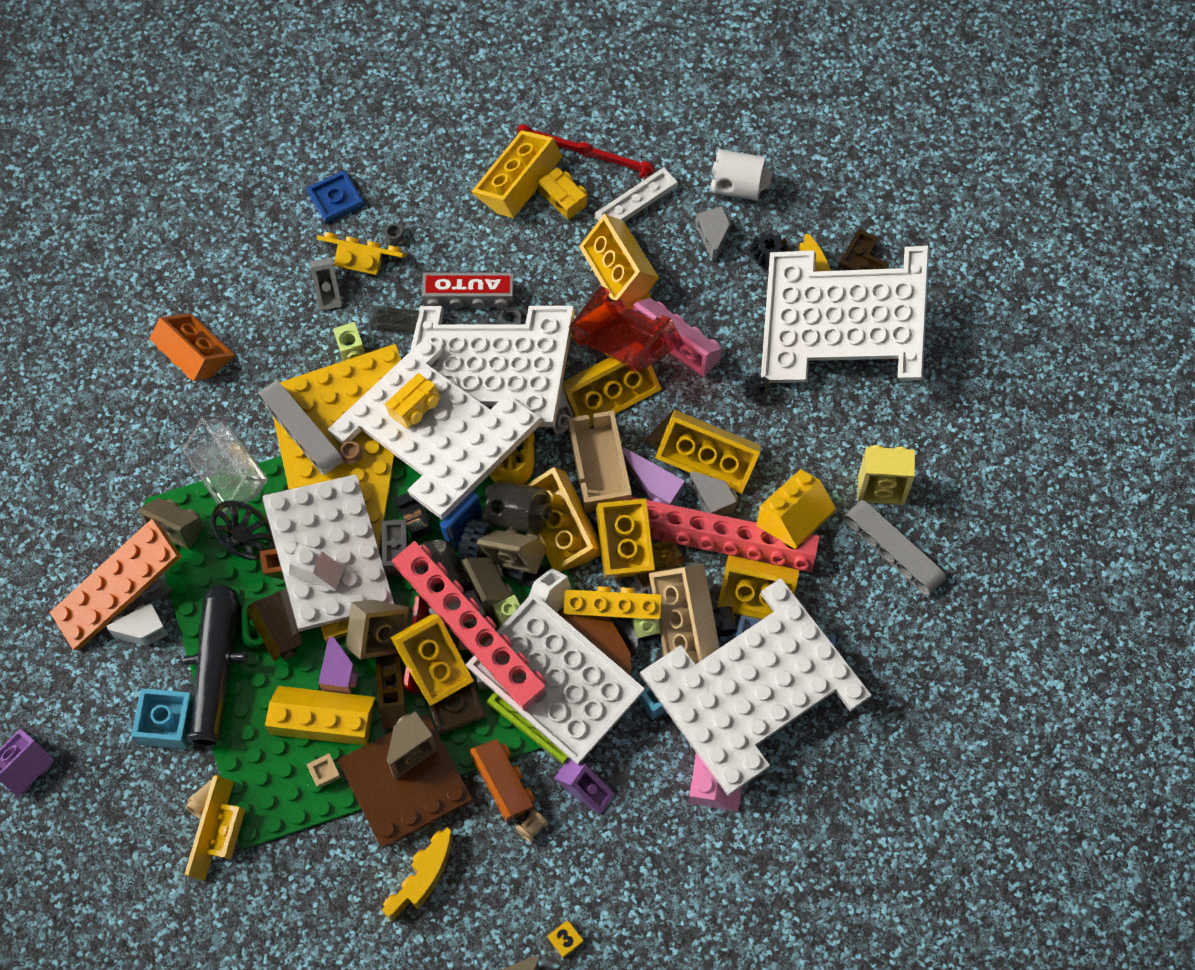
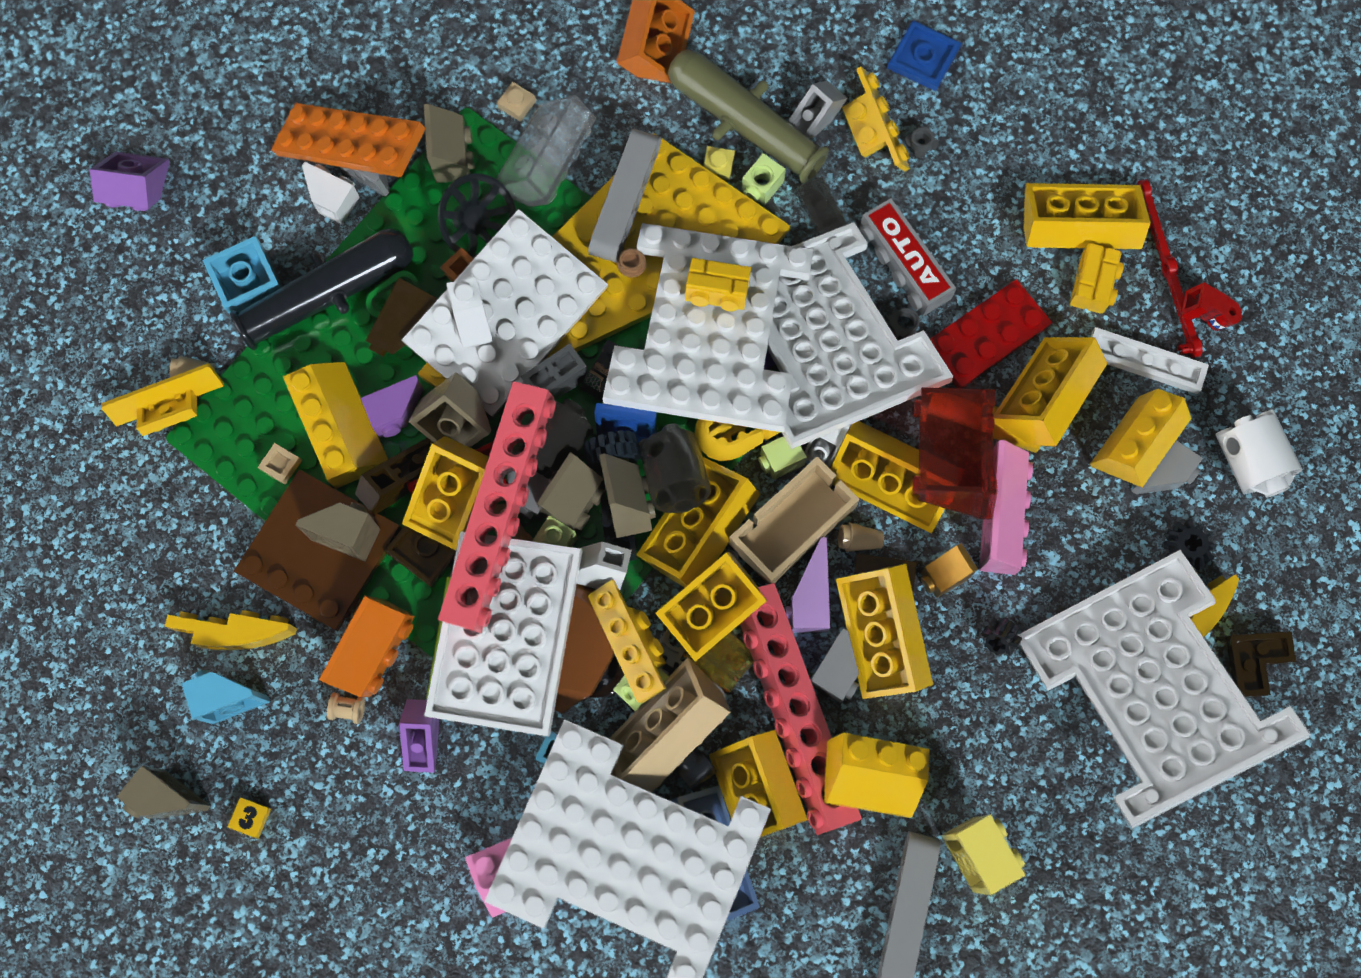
camera: 60 degrees right, 10 degrees up
none -> medium azure slope [181,670,271,724]
none -> tan plate [497,82,536,122]
none -> olive piece [668,50,829,184]
none -> light yellow plate [703,146,735,181]
none -> yellowish green brick [758,436,807,480]
none -> tan cone [838,522,884,552]
none -> pearl gold slope [921,543,978,598]
none -> red plate [930,279,1053,390]
none -> yellow slope [1090,389,1192,488]
none -> red leg [1181,282,1242,331]

